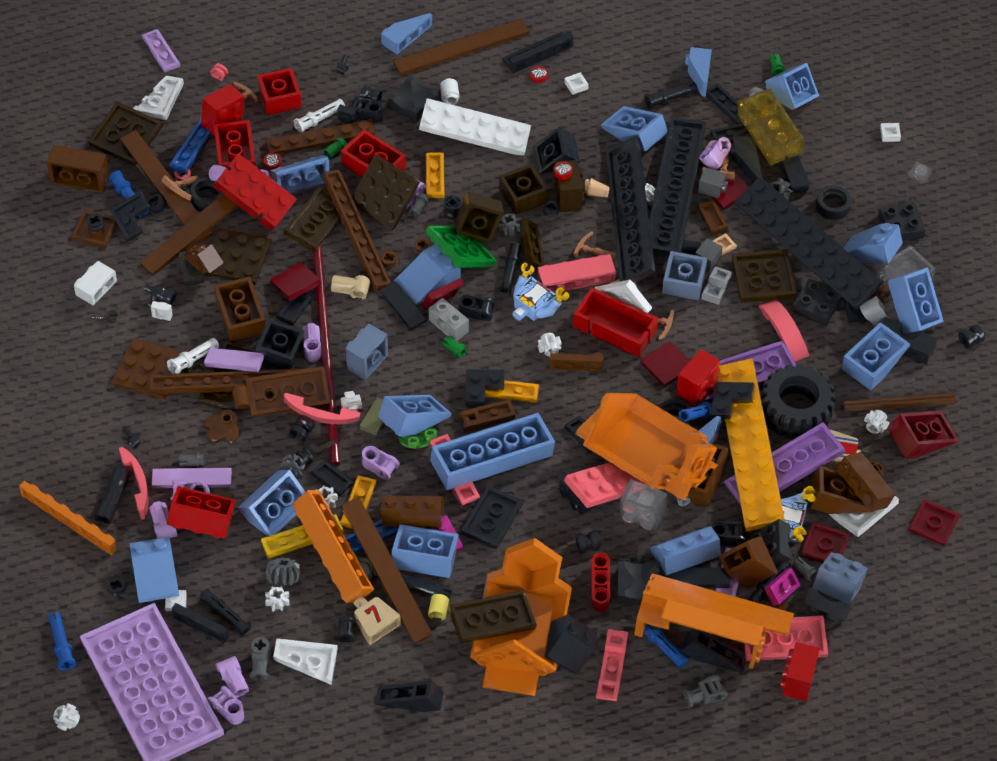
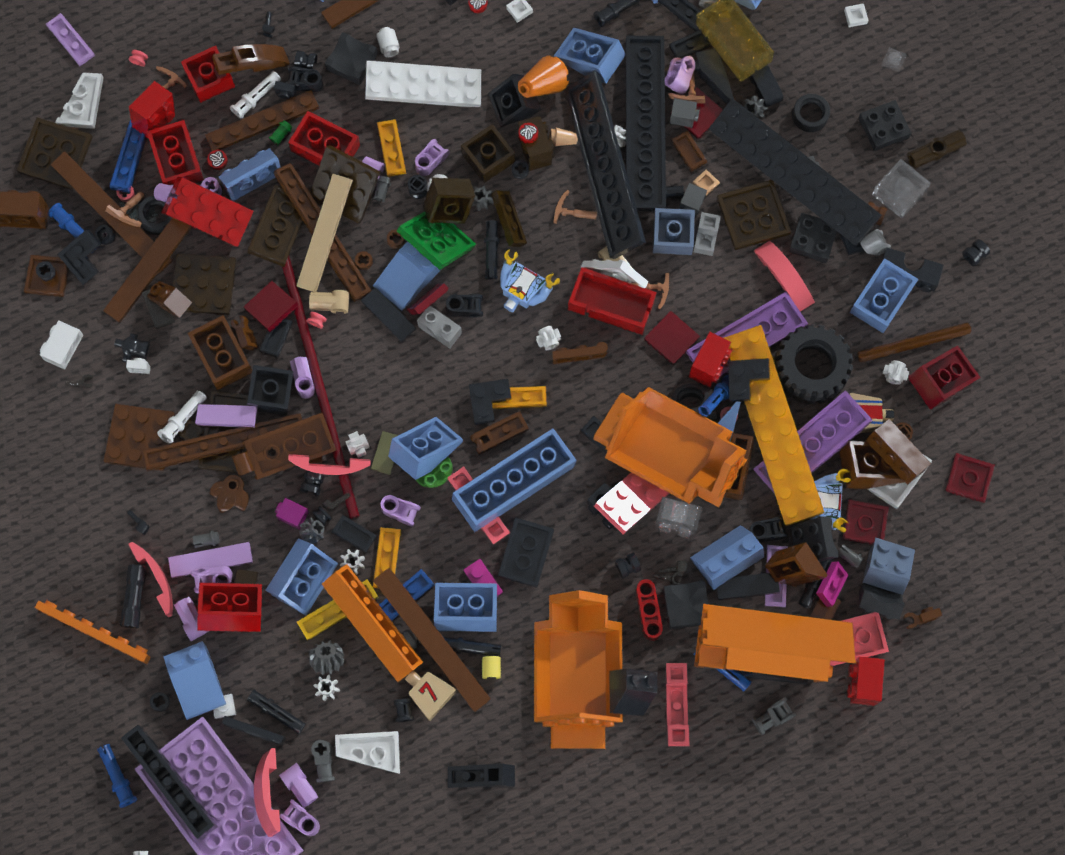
camera: 10 degrees left, 20 degrees up
sand blue brick [345,324,388,380] -> none
reddish brown slope [381,495,445,528] -> none
green pin [442,336,467,358] -> none
dark brown tile [448,590,537,644] -> none
coral brick [538,254,616,293] -> none
medium blue slope [843,223,903,264] -> none
medium blue slope [887,267,944,334] -> none
none -> black brick [121,725,218,840]
none -> reddish brown slope [212,44,290,75]
none -> reddish brown plate [231,315,258,351]
none -> coral slope [254,748,280,837]
none -> magenta brick [275,498,309,530]
none -> tan tile [297,174,353,292]
none -> coral bush [306,312,327,329]
none -> lavender piece [415,139,450,176]
none -> orange cone [518,55,569,98]
none -> reddish brown plate [903,607,943,629]
none -> dark brown piece [907,130,967,169]

